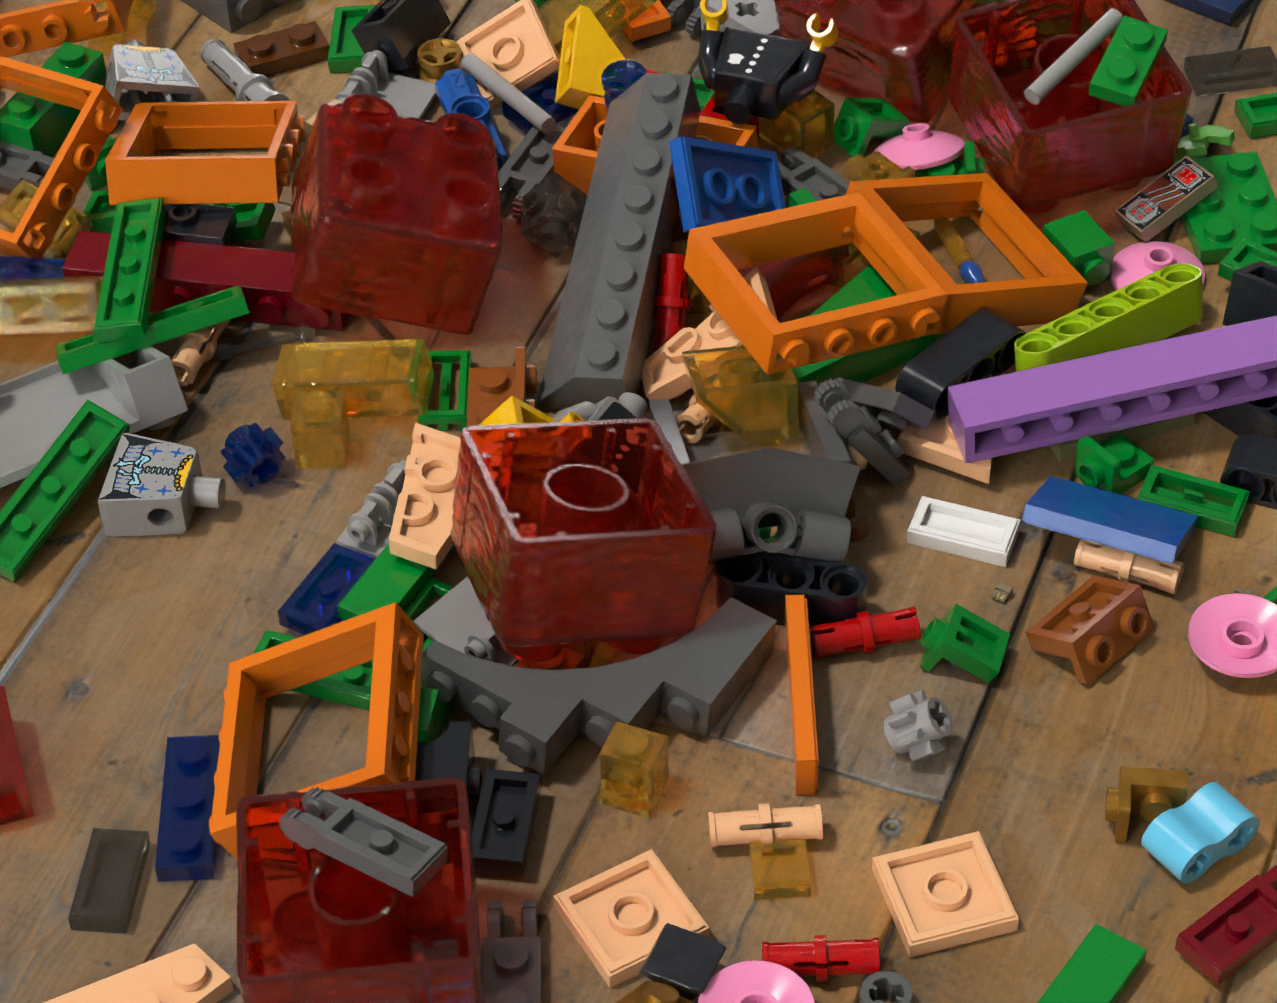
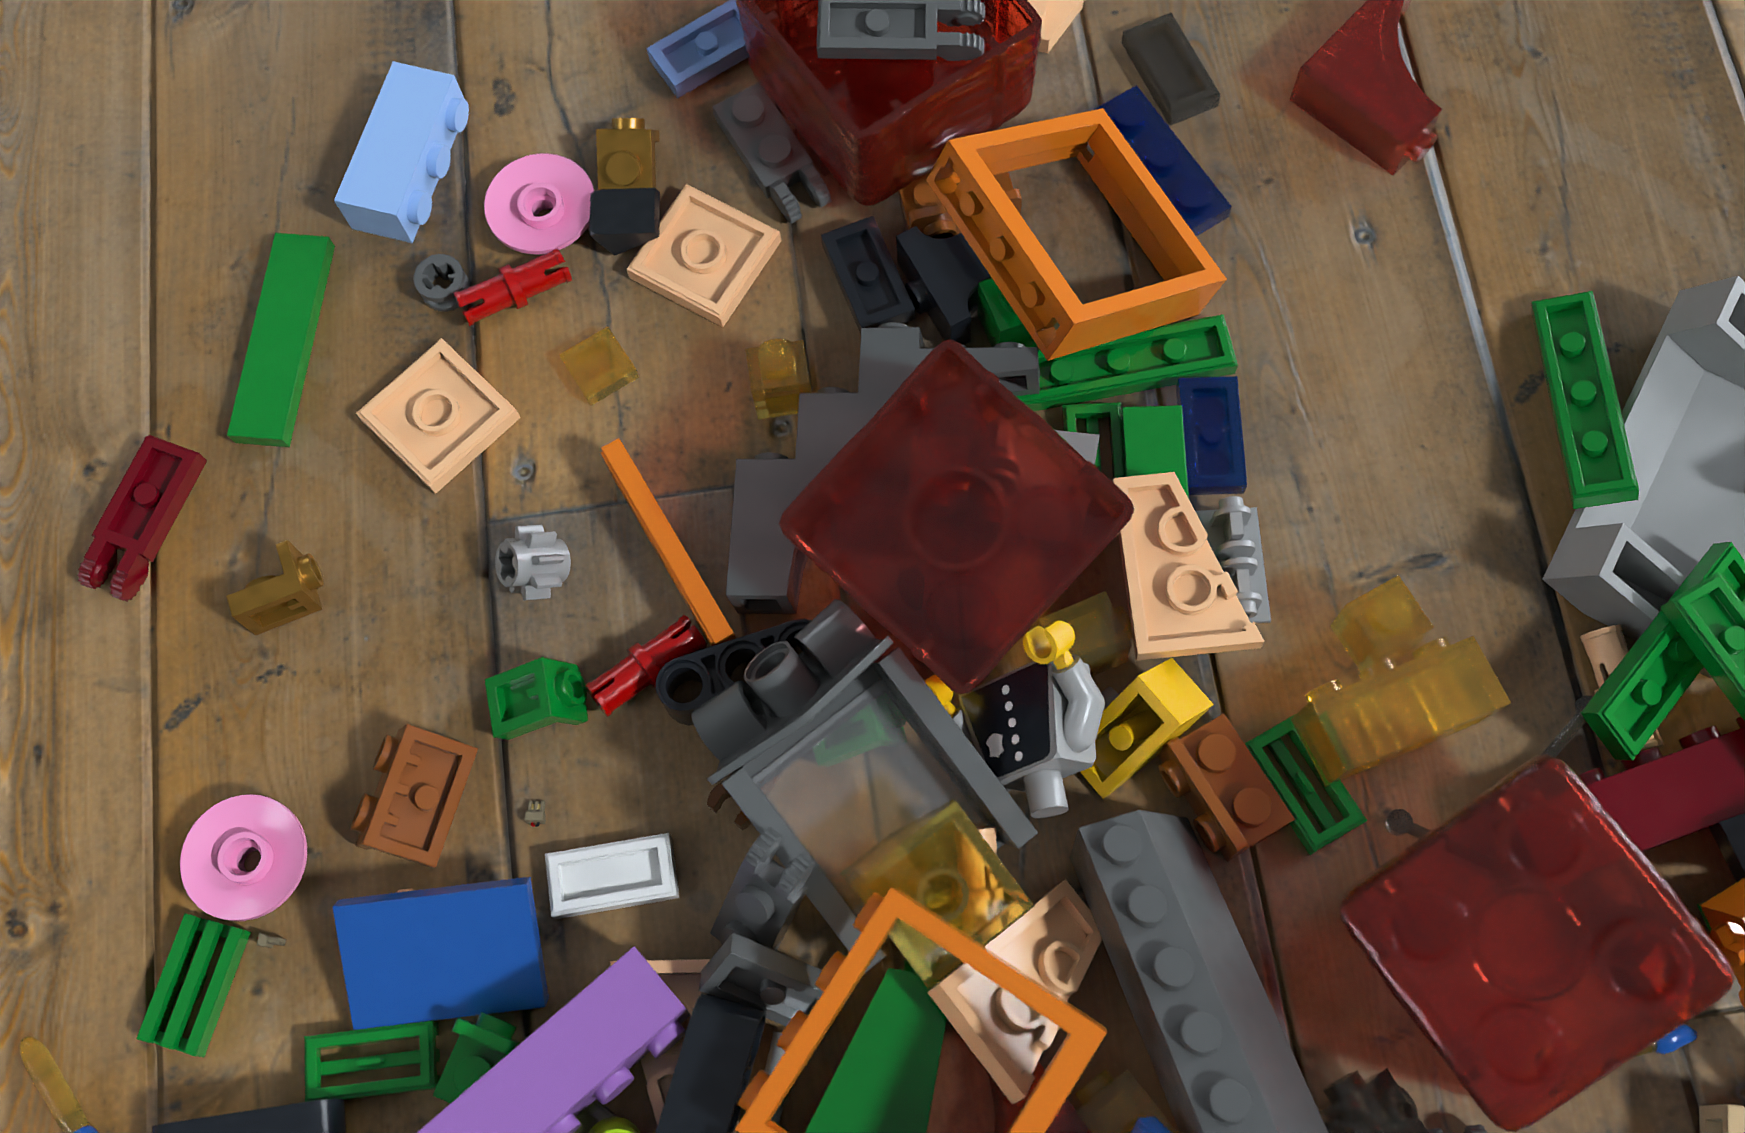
camera: 155 degrees right, 25 degrees up
light grey torso [98,433,226,537] -> none
clear blue gear [220,423,286,487] -> none
red pin [653,253,691,351] -> none
light nougat pin [708,803,823,849] -> none
medium azure axle [1141,782,1260,884] -> none

